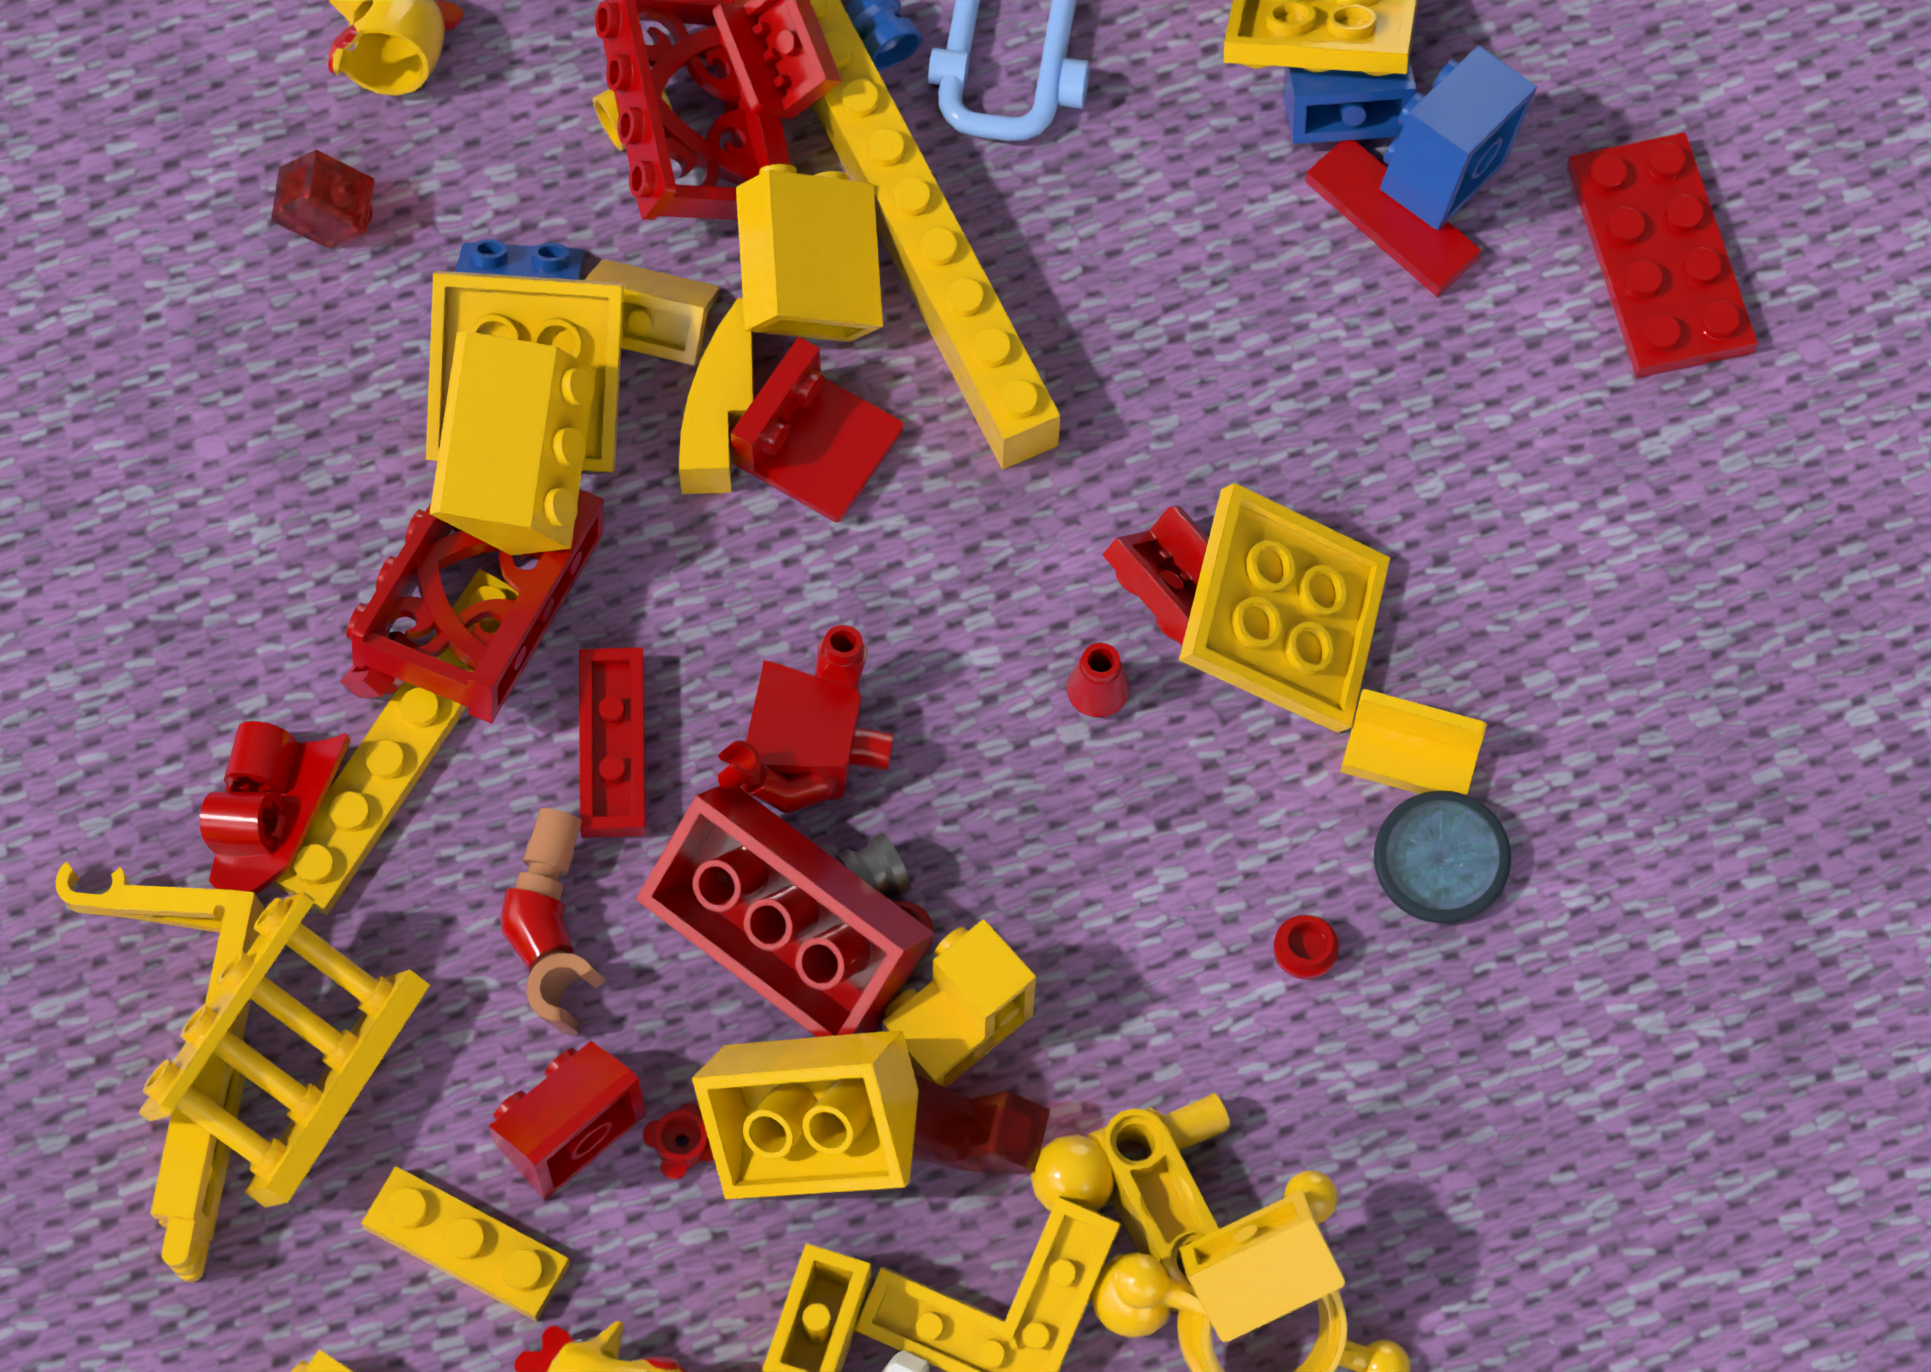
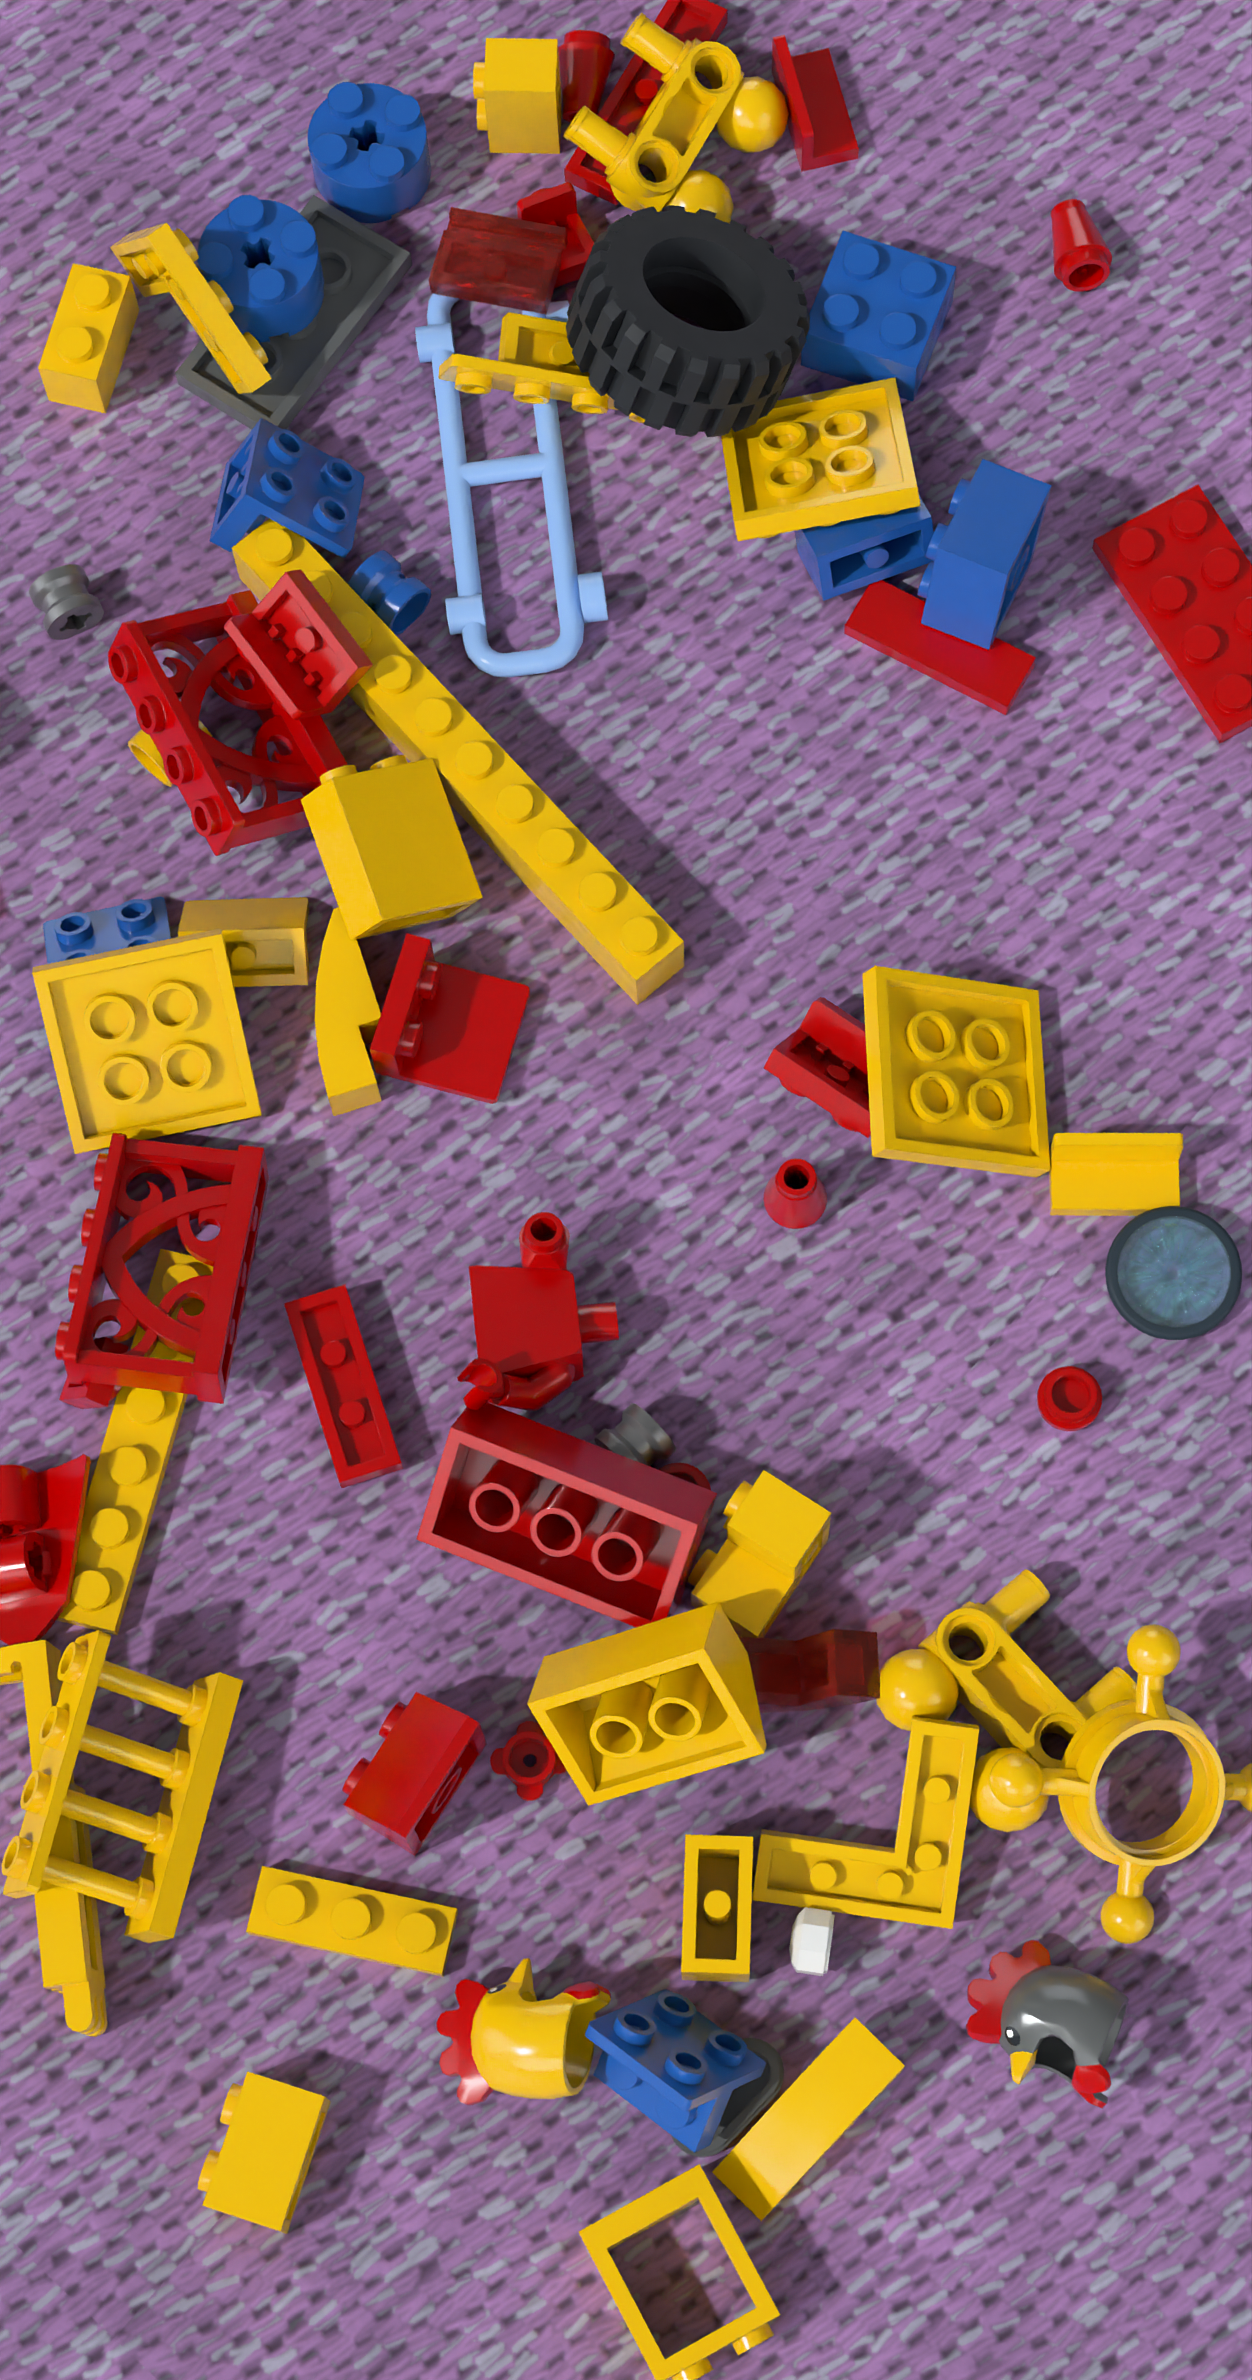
camera: 10 degrees left, 5 degrees up
yellow slope [430,331,596,555] -> none
nougat piece [501,808,607,1036] -> none
yellow panel [1179,1189,1345,1342] -> none

